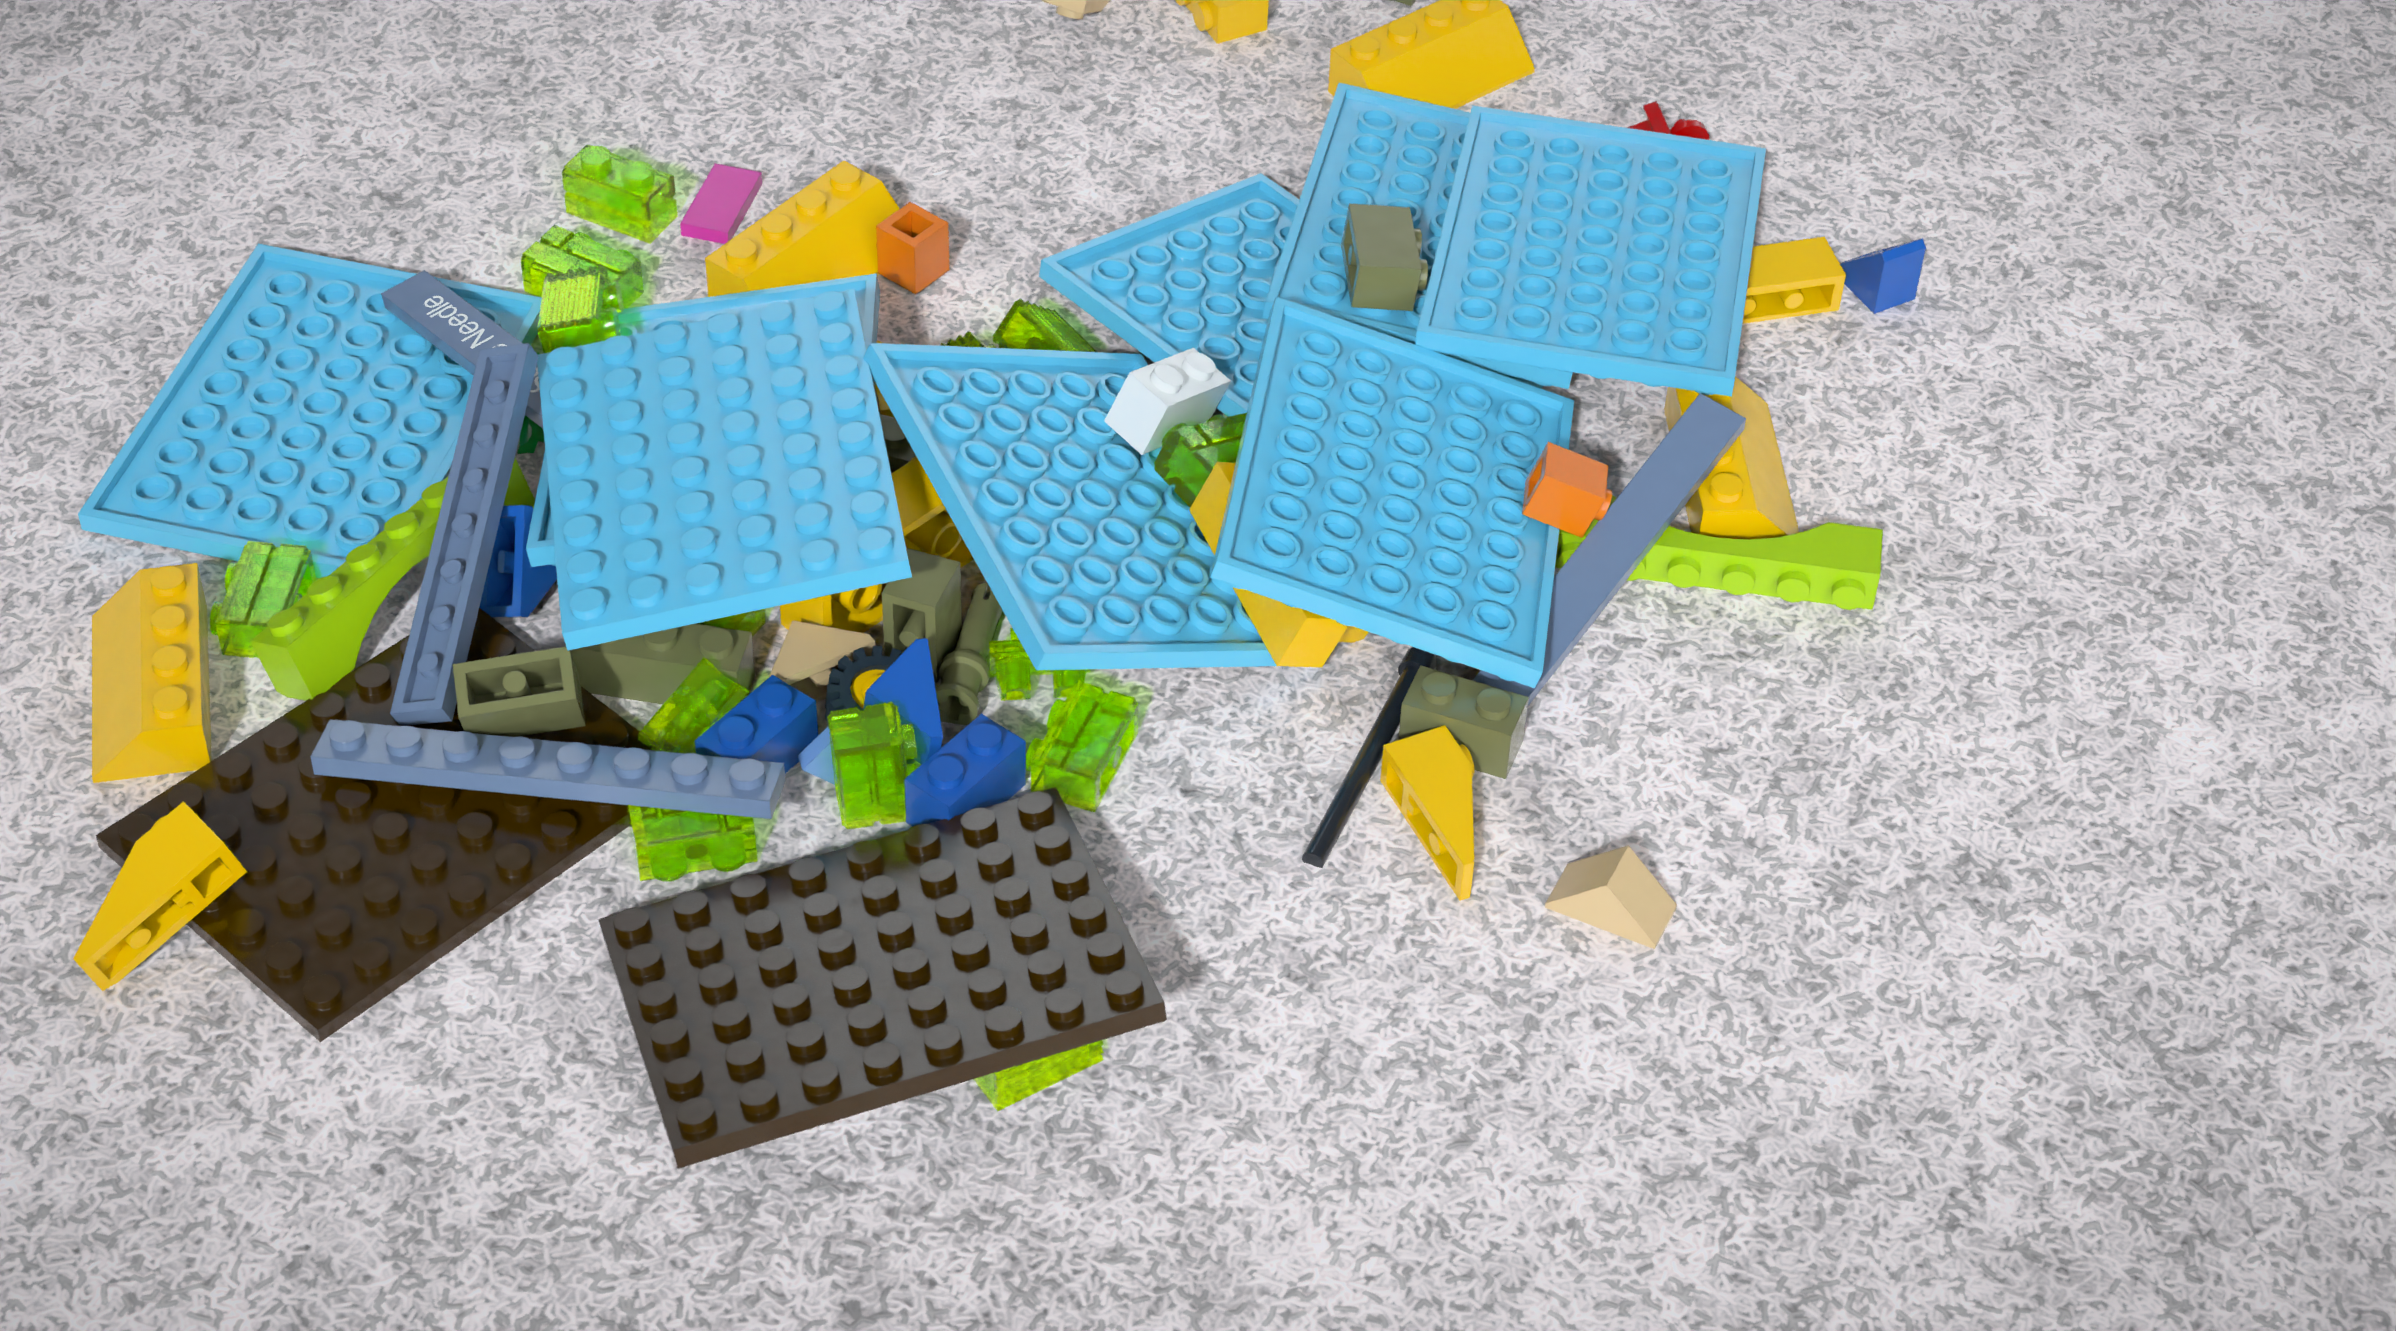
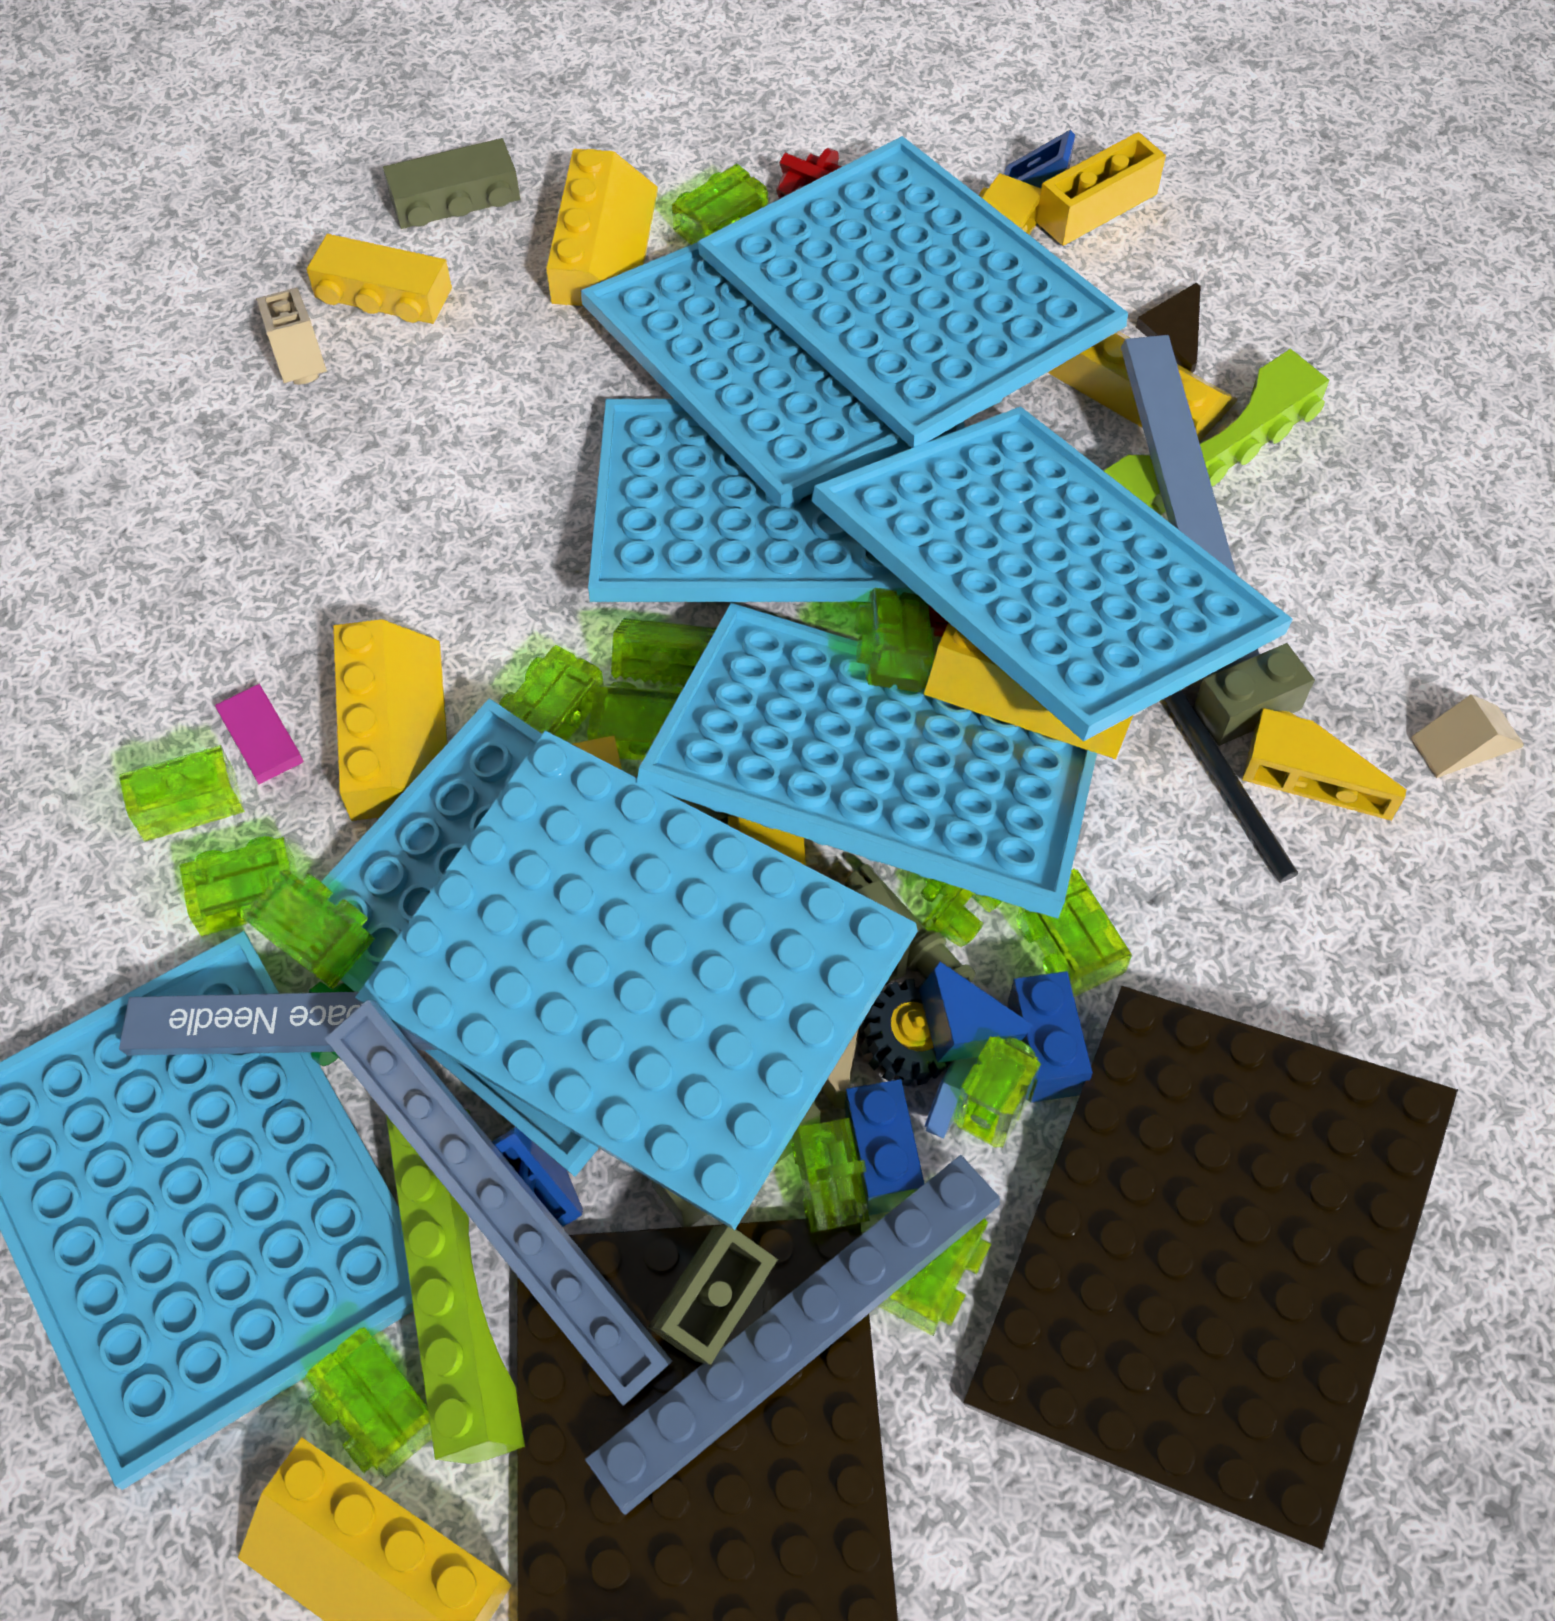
camera: 45 degrees left, 15 degrees up
orange brick [876,202,950,295] -> none
white brick [1104,348,1231,455] -> none
olive brick [1341,203,1428,311] -> none
orange brick [1522,442,1612,538] -> none
none -> clear neon green brick [499,645,605,741]
none -> clear neon green brick [672,163,768,245]
none -> yellow brick [1036,132,1166,246]
none -> dark brown tile [1136,282,1201,373]

